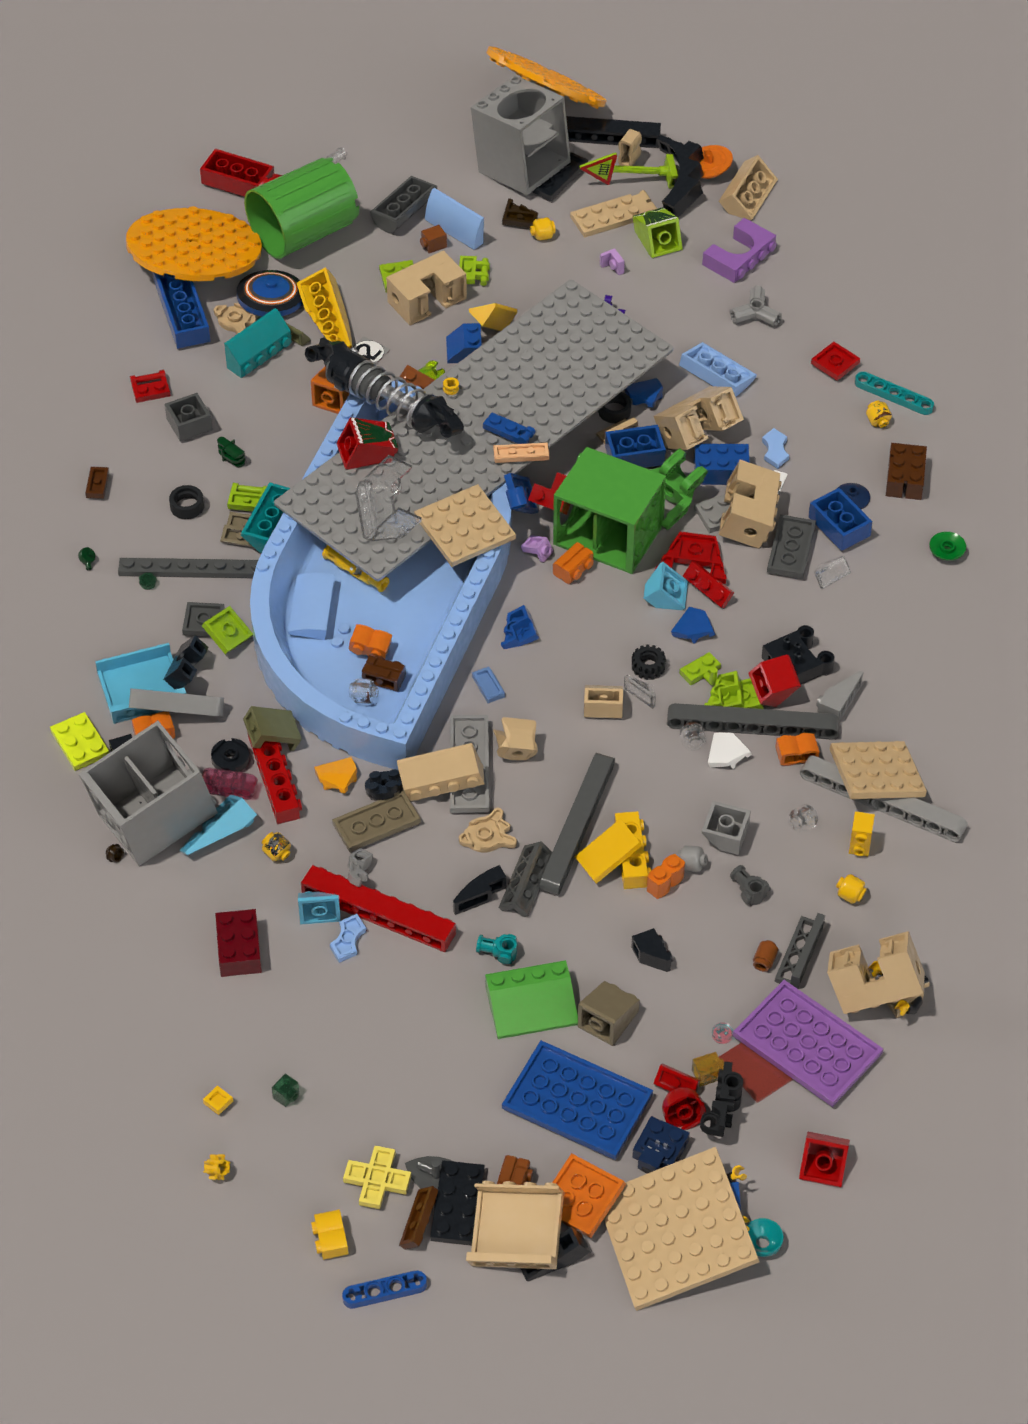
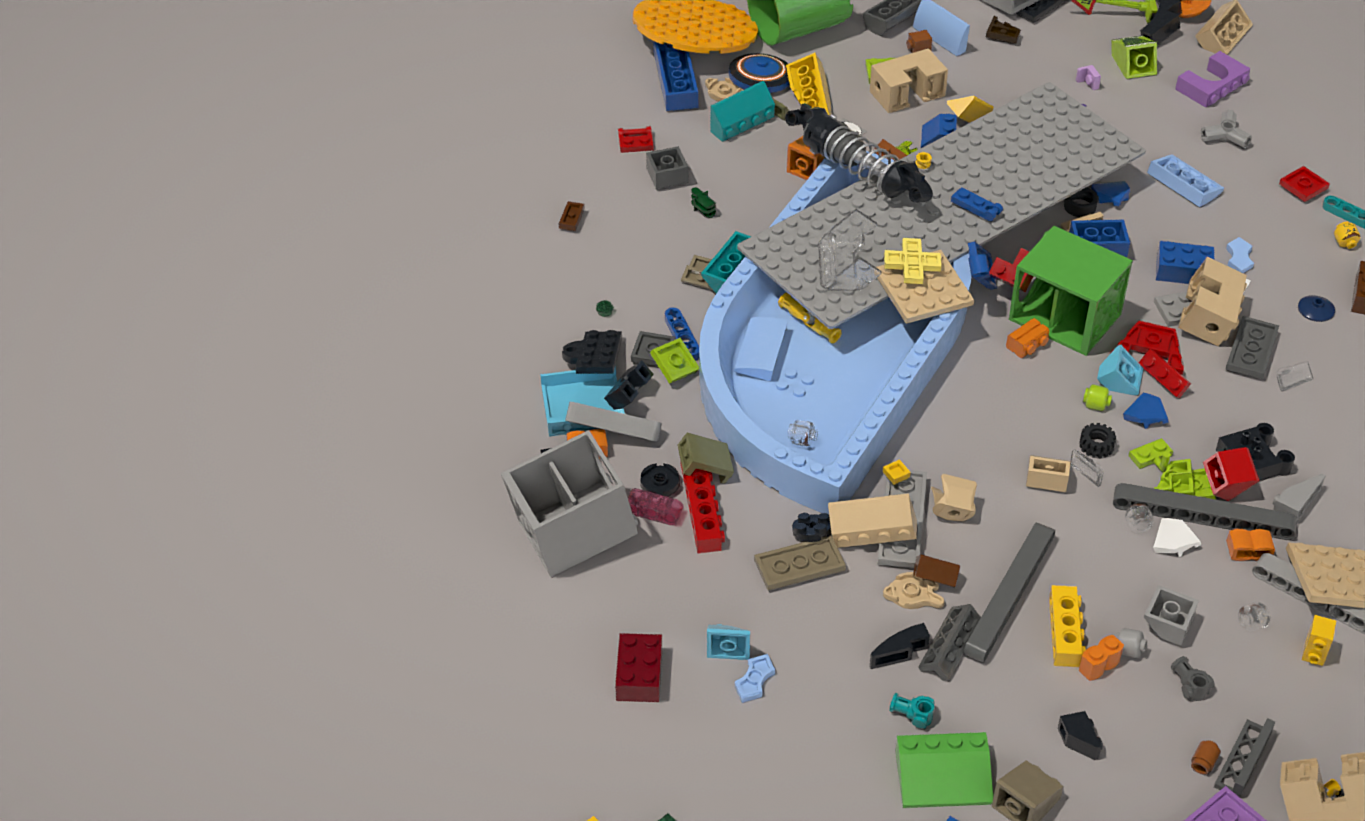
camera: 10 degrees right, 5 degrees down
neon yellow plate [50,712,110,771] -> none
dark green piece [78,547,96,570] -> none
dark brown plate [106,844,124,862] -> none
dark grey plate [118,558,258,579] -> none
black tyre [169,485,204,519] -> none
medium azure wedge [180,794,257,855] -> none
lime plate [227,482,267,511] -> none
head [261,832,291,861] -> none
red brick [301,865,456,952] -> none
light orange slope [314,757,357,793] -> none
red slope [336,417,398,470] -> none
light grey piece [348,848,373,887] -> none
orange brick [349,624,392,659] -> none
reddish brown brick [362,655,406,692] -> none
lime plate [459,256,490,286] -> none
medium blue tile [472,667,505,703] -> none
light nougat tile [493,443,549,463] -> none
blue slope [501,605,539,649] -> none
lavender bracket [521,535,553,562] -> none
yellow head [530,217,556,241] -> none
tan hinge [570,190,657,238] -> none
yellow tile [575,819,643,884] -> none
bright green piece [652,448,708,530] -> none
tan piece [654,386,744,450] -> none
blue brick [808,488,873,551] -> none
yellow head [836,874,867,904] -> none
none -> black plate [562,330,622,374]
none -> blue beam [665,307,699,361]
none -> yellow plate [883,459,911,485]
none -> light yellow plate [884,238,941,284]
none -> reddish brown hinge [913,554,960,588]
none -> lime head [1083,384,1112,411]

